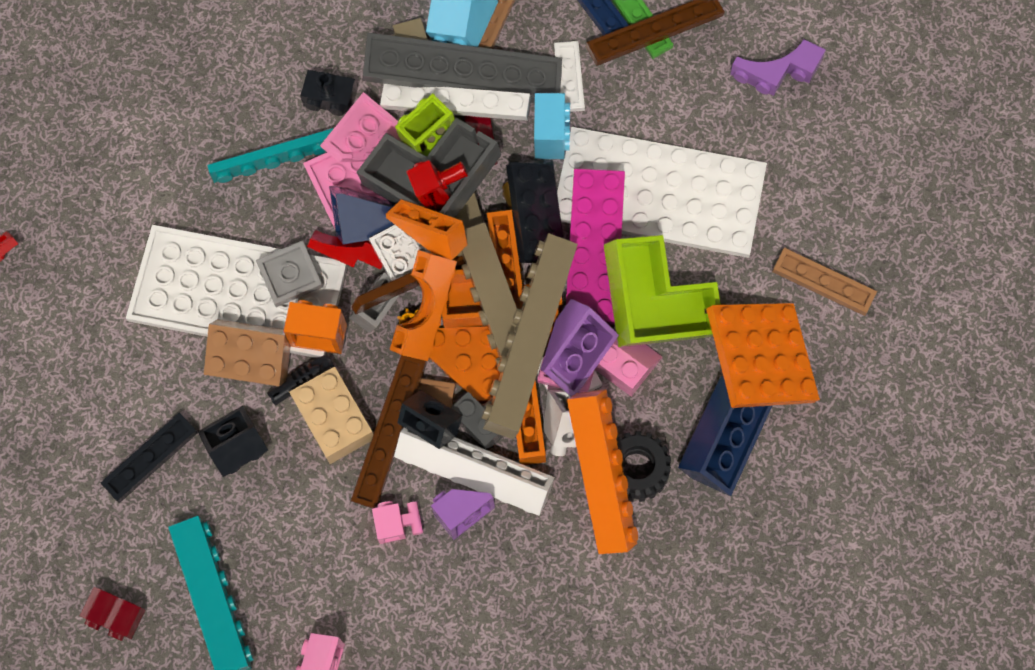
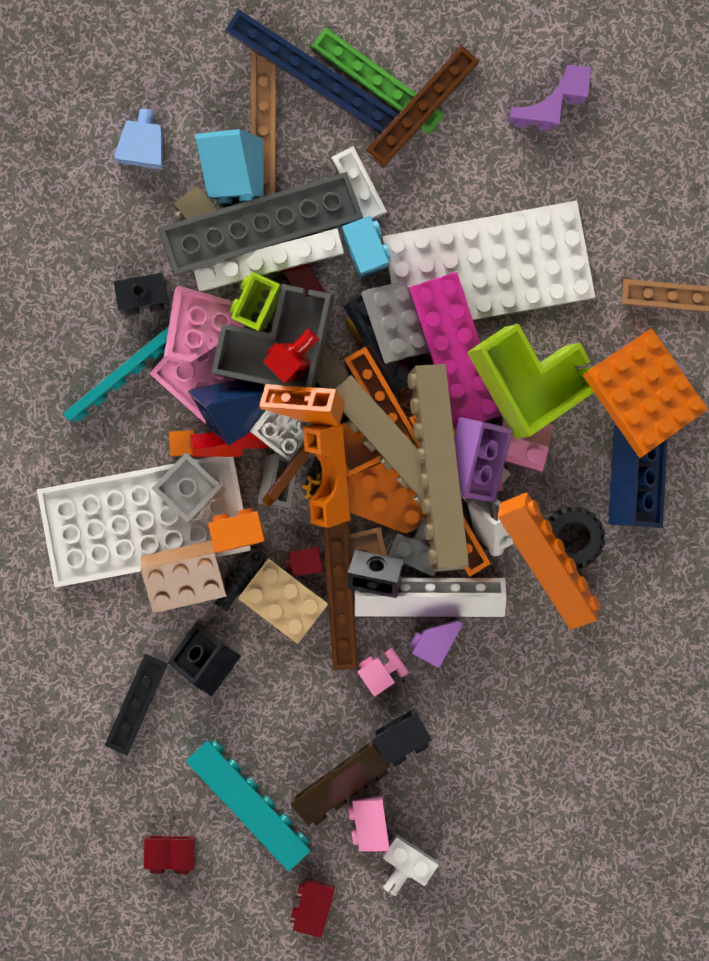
camera: 30 degrees left, 15 degrees up
none -> orange tile [169,430,194,457]
none -> dark red brick [285,547,323,576]
none -> dark brown slope [290,740,390,826]
none -> light grey plate [361,281,429,364]
none -> black brick [371,708,432,767]

